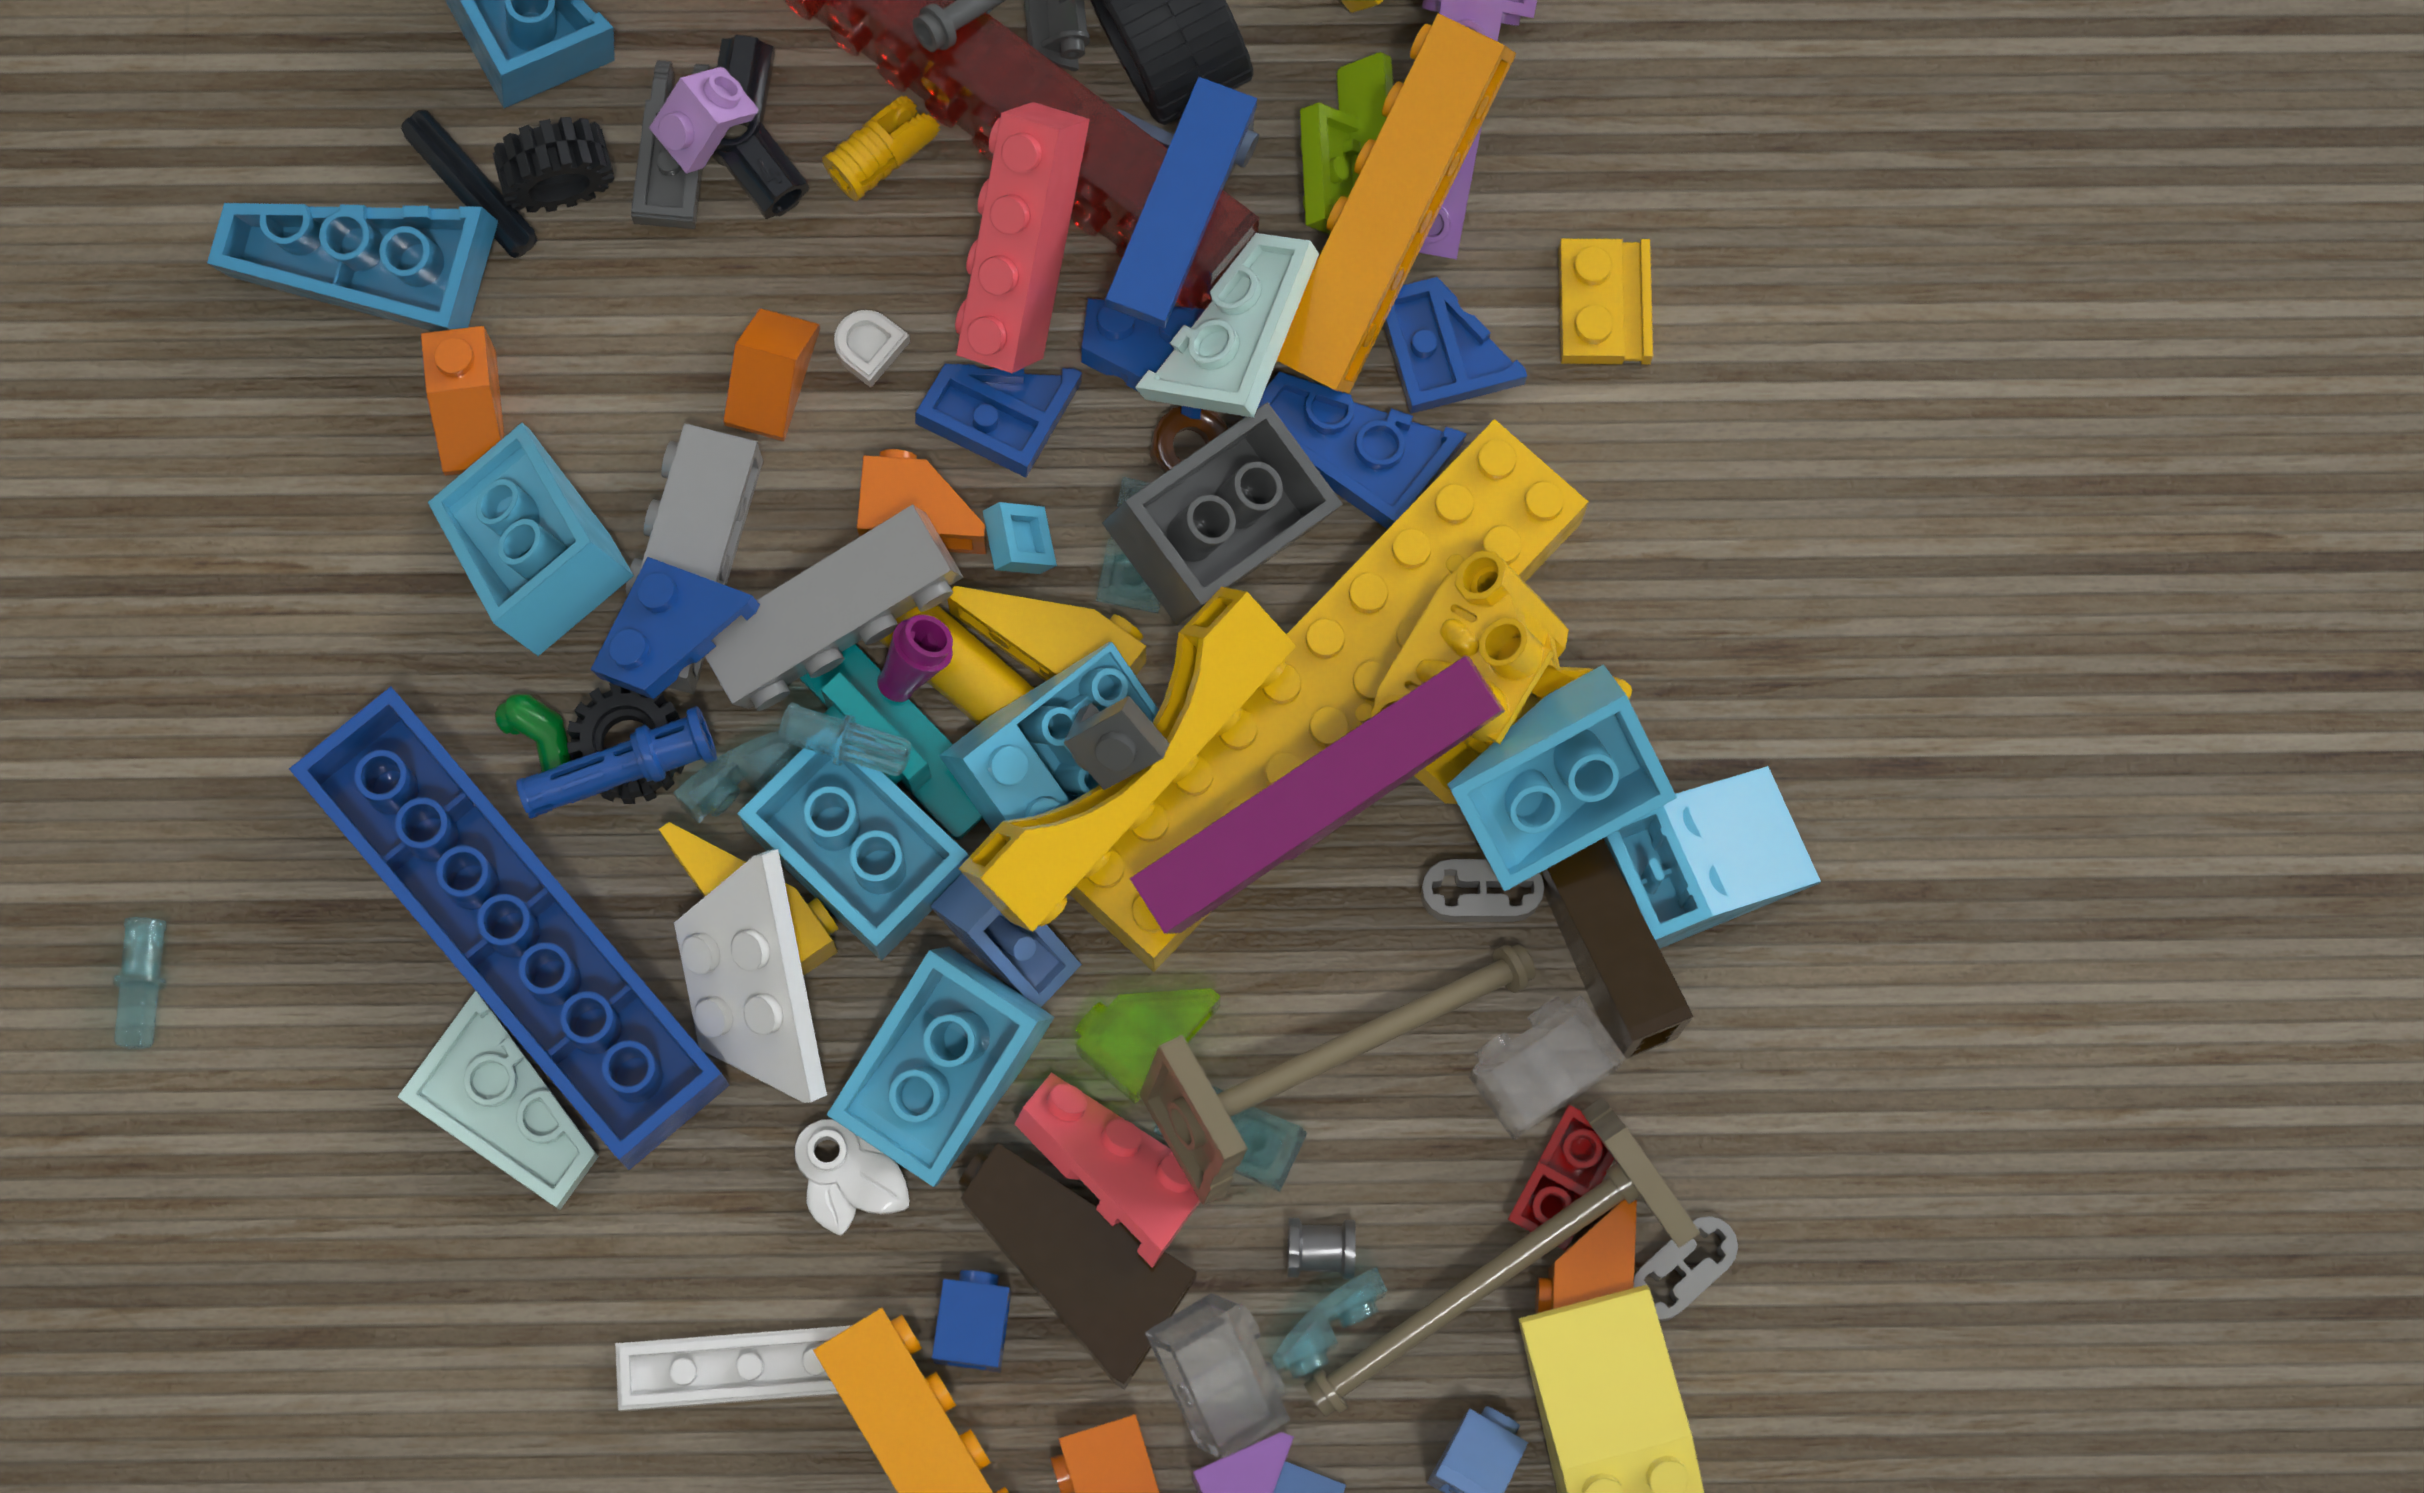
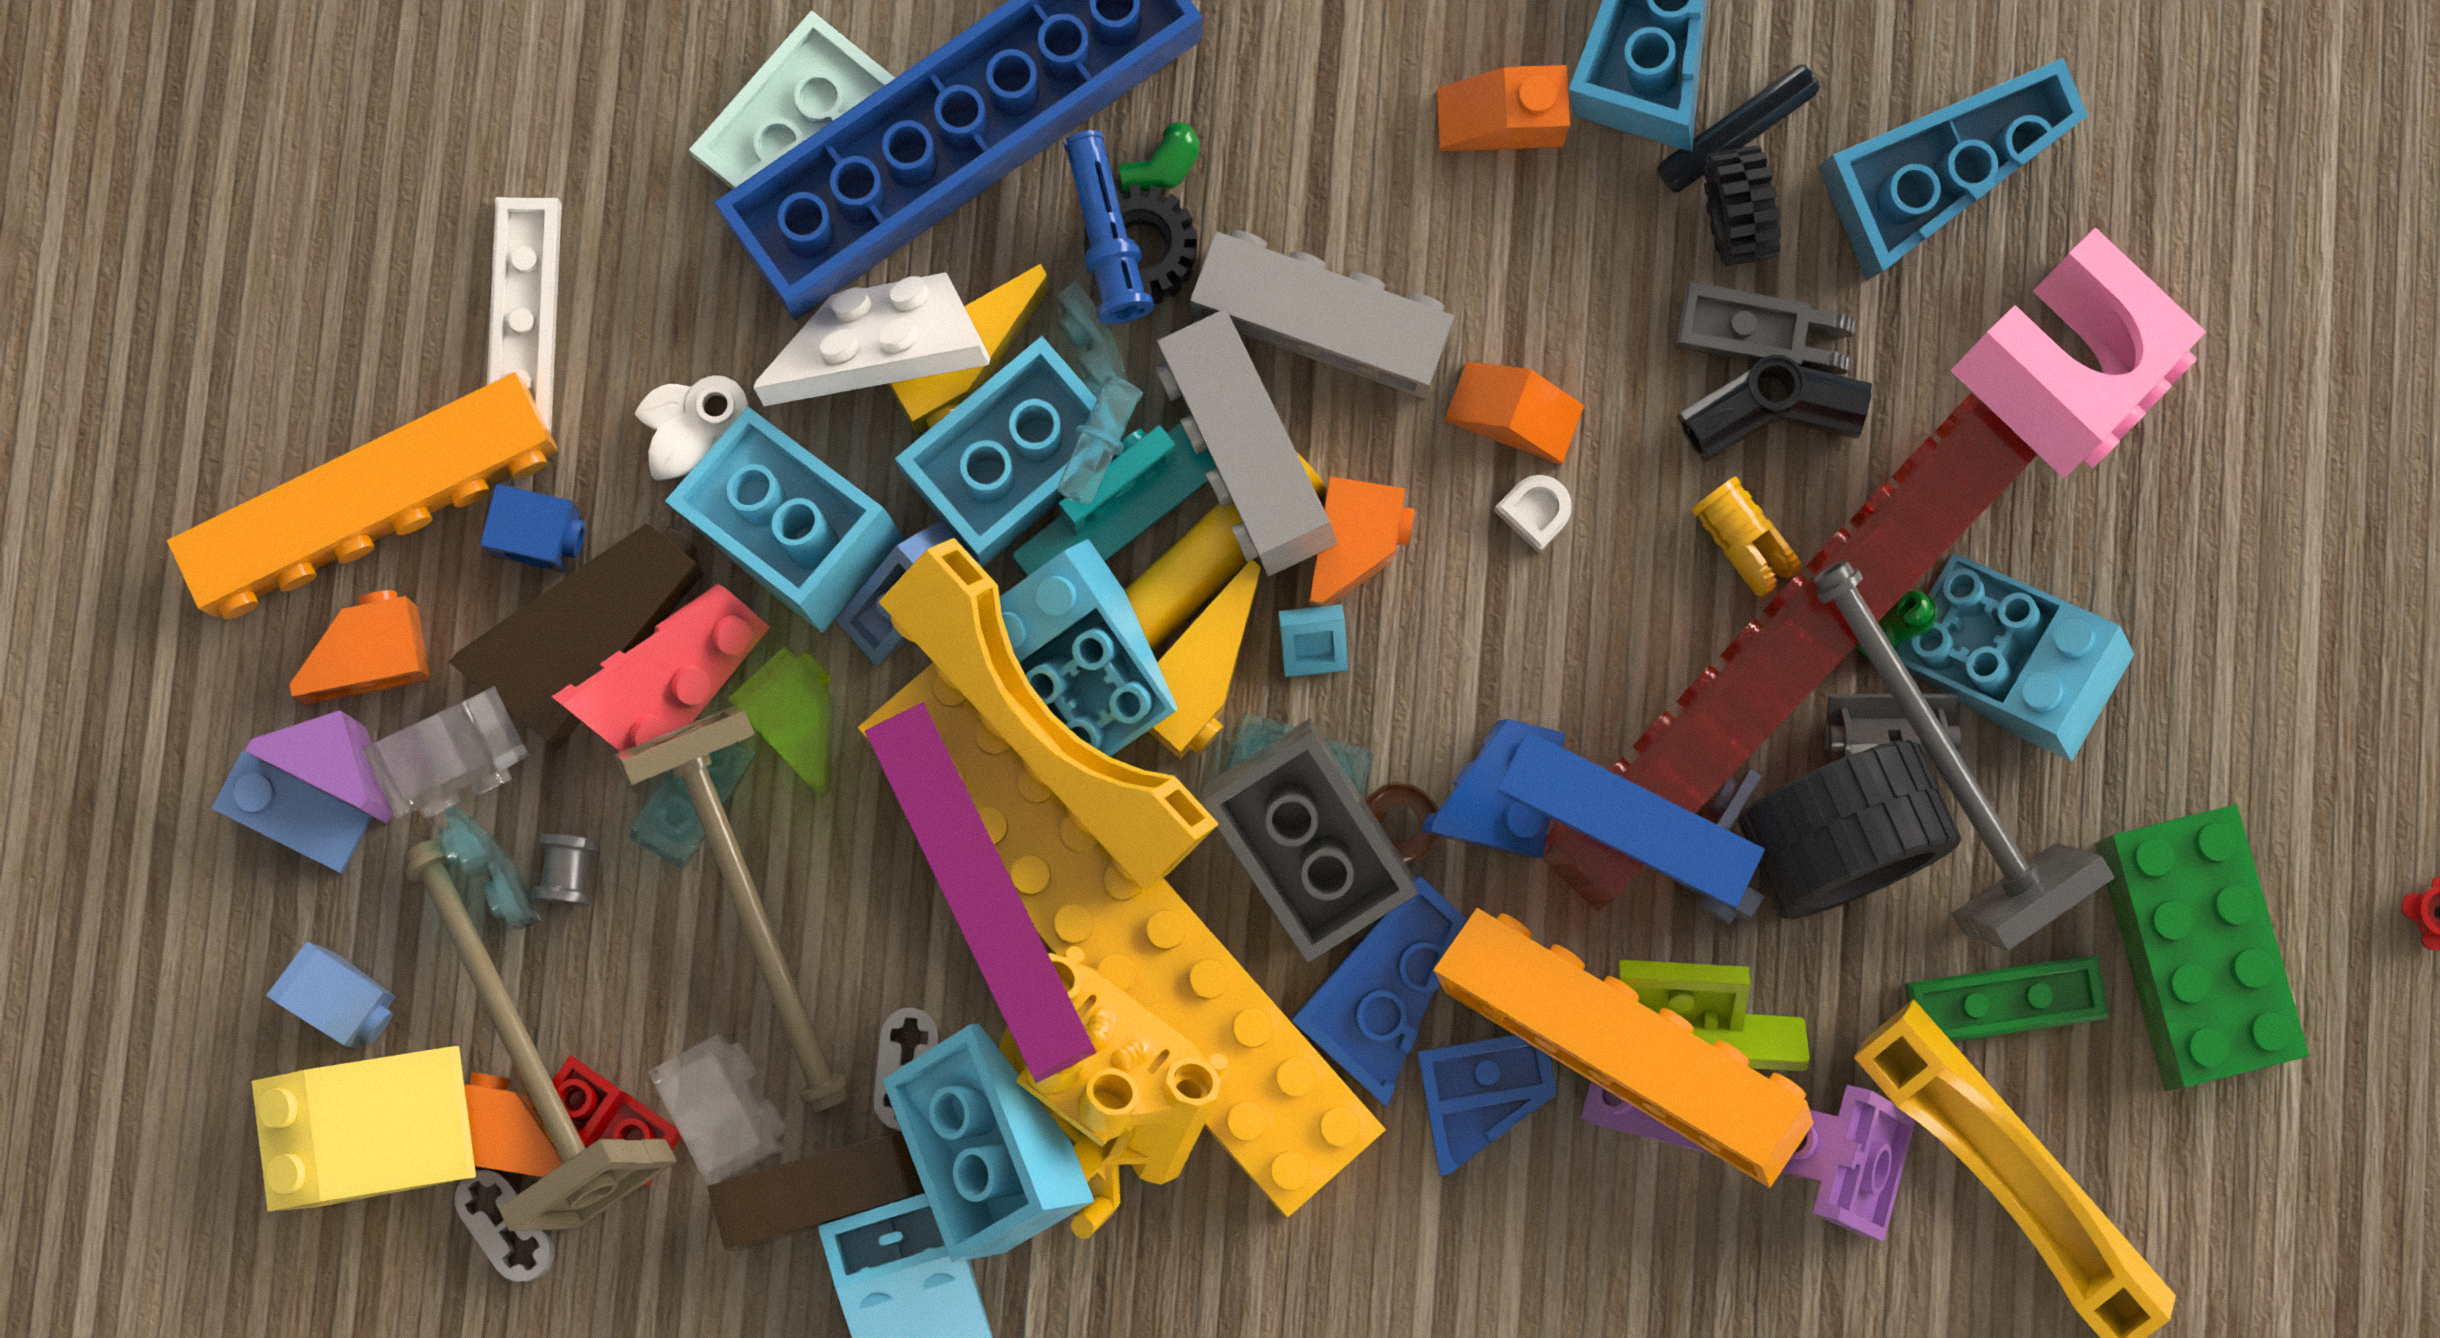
camera: 95 degrees right, 5 degrees up
medium azure slope [428,423,634,656] -> none
blue wing [590,557,760,699] -> none
lavender bracket [649,67,758,173] -> none
magenta cone [877,615,953,702] -> none
blue wing [915,364,1082,478] -> none
coral brick [955,102,1090,373] -> none
dark grey bracket [1063,696,1170,790] -> none
light aqua wing [1135,233,1319,418] -> none
yellow plate [1558,239,1653,364] -> none

